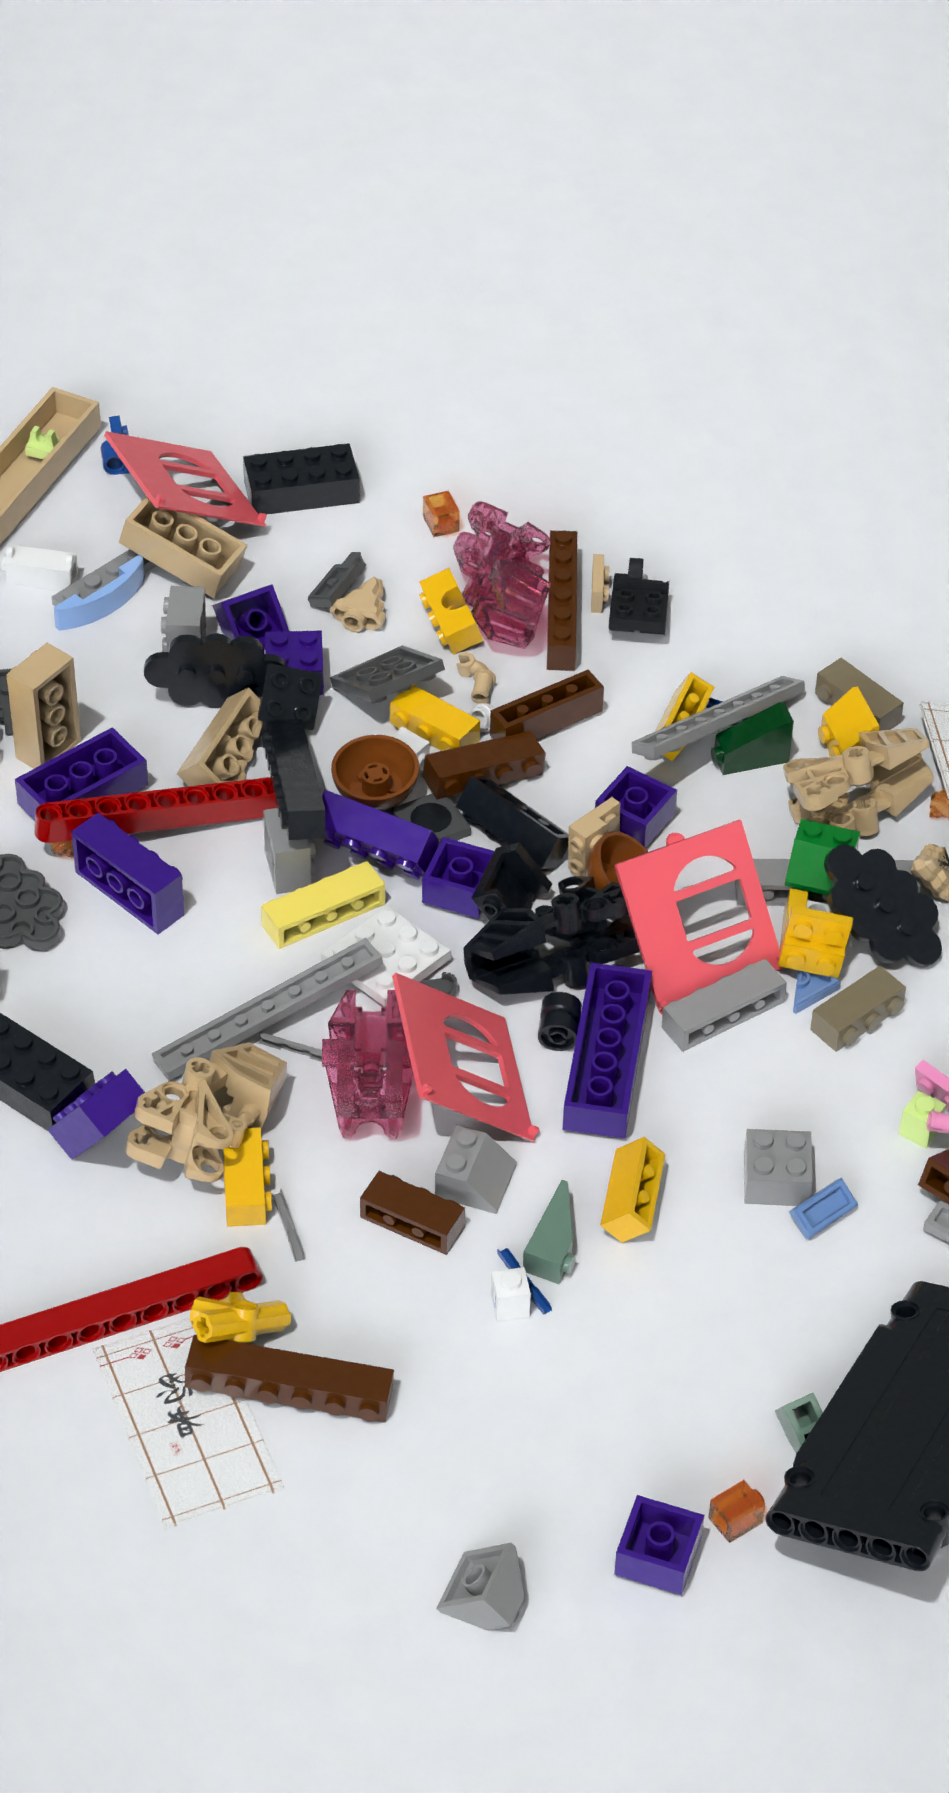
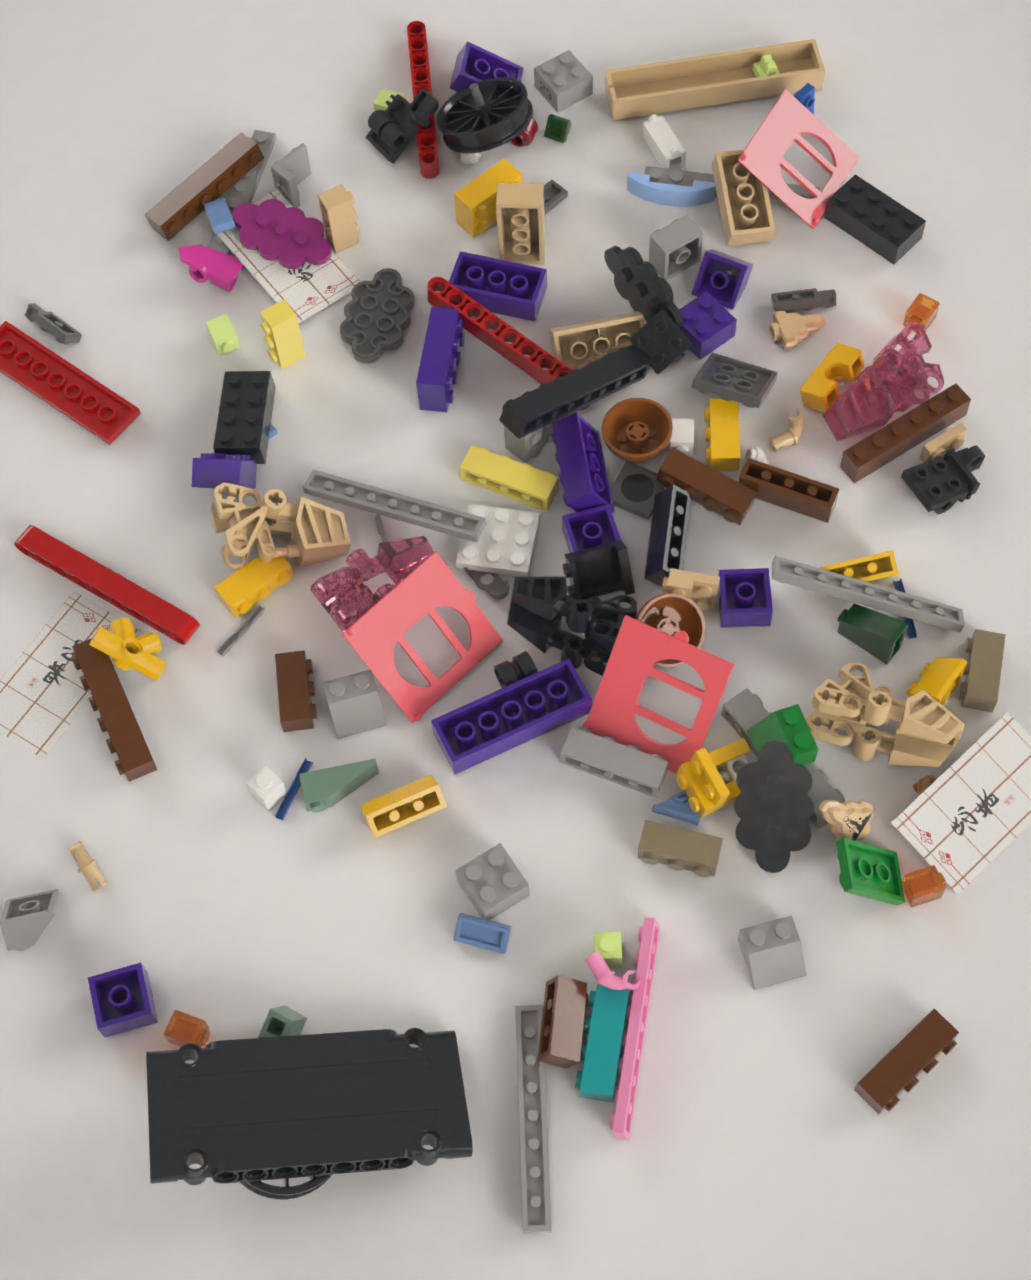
camera: 60 degrees right, 15 degrees up
none -> tan piece [68,841,108,891]

